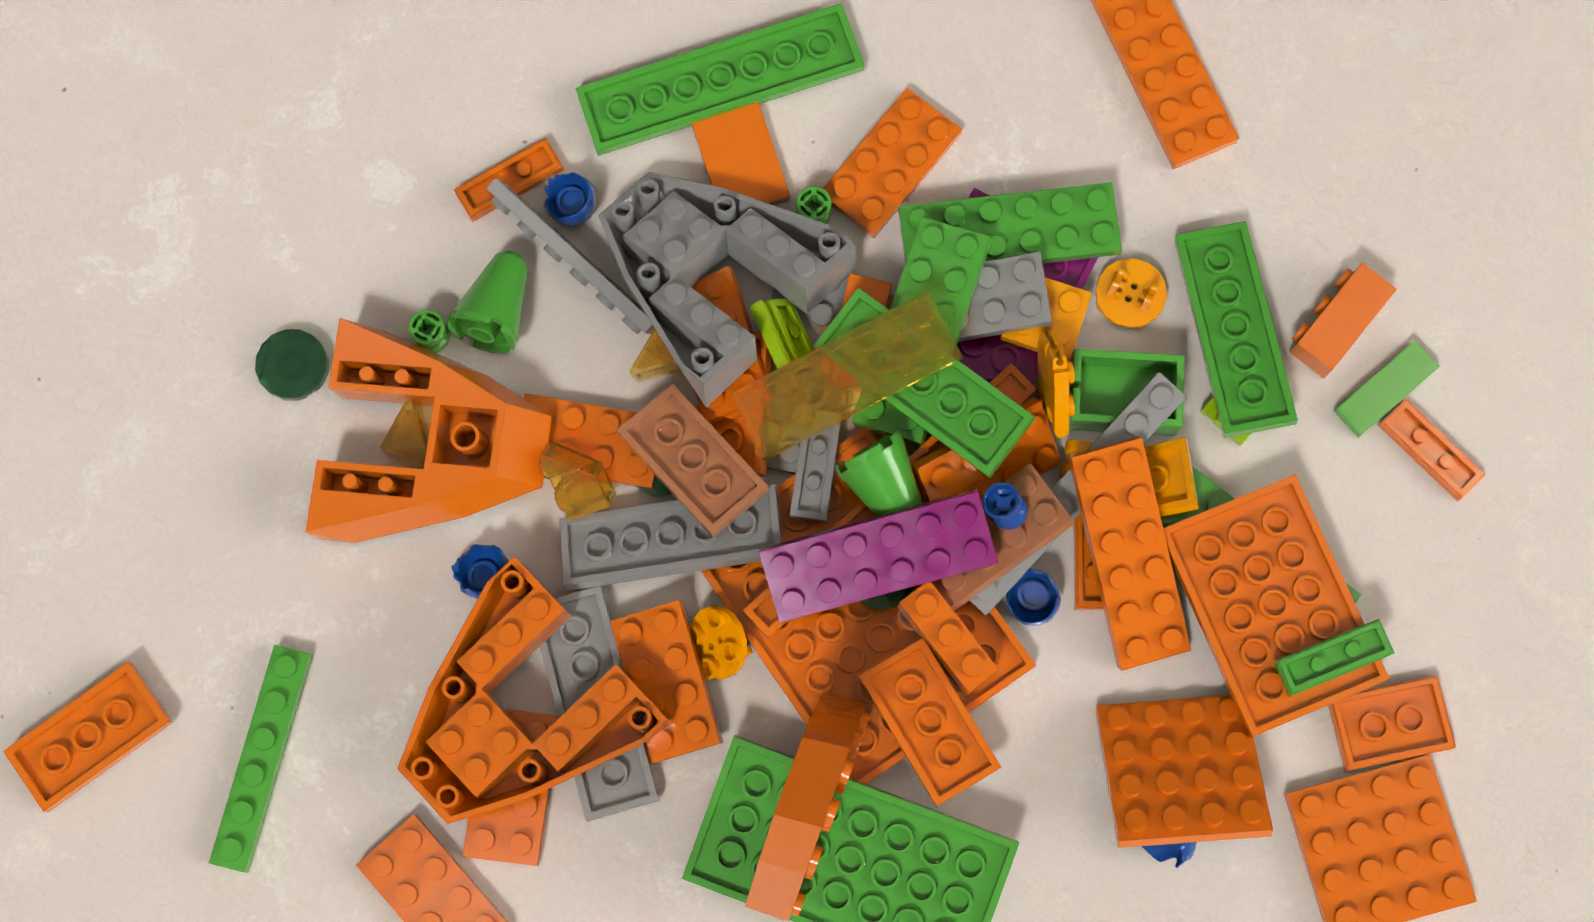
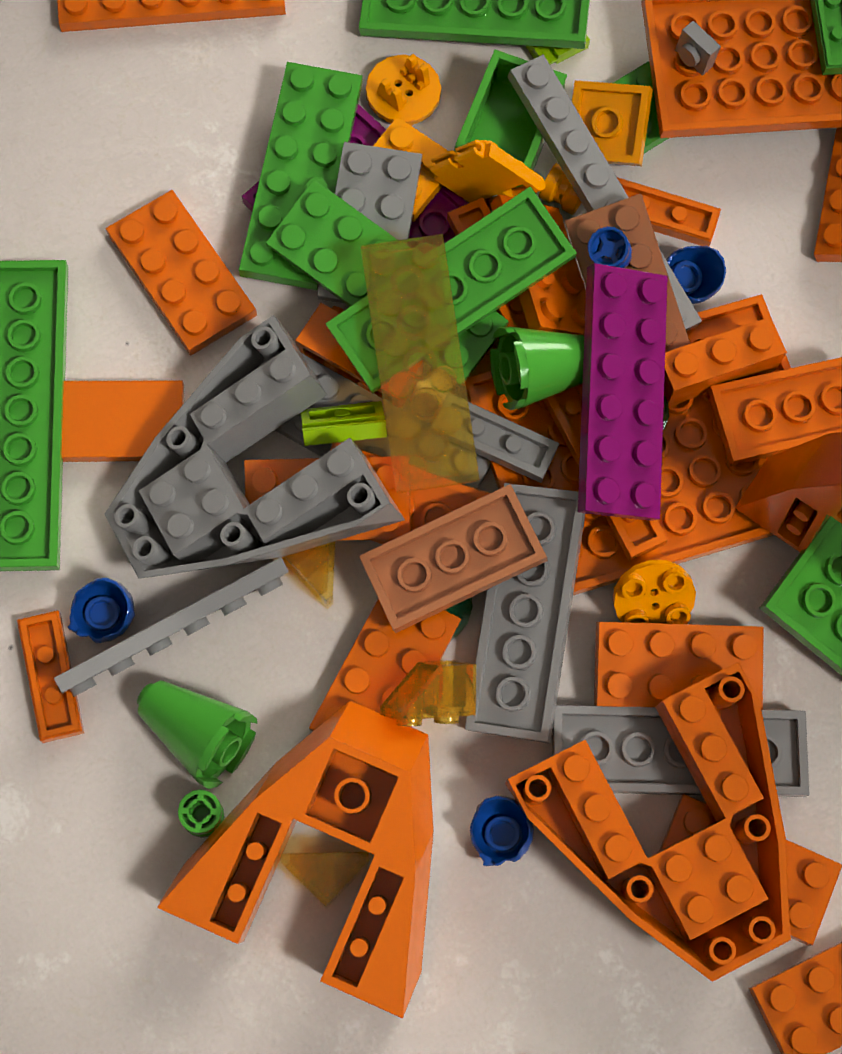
camera: 80 degrees left, 5 degrees down
clear green tile [255,329,329,401] -> none
bright green wheel [796,186,832,224] -> none
orange plate [1067,436,1191,671] -> none
none -> light grey plate [675,21,721,76]

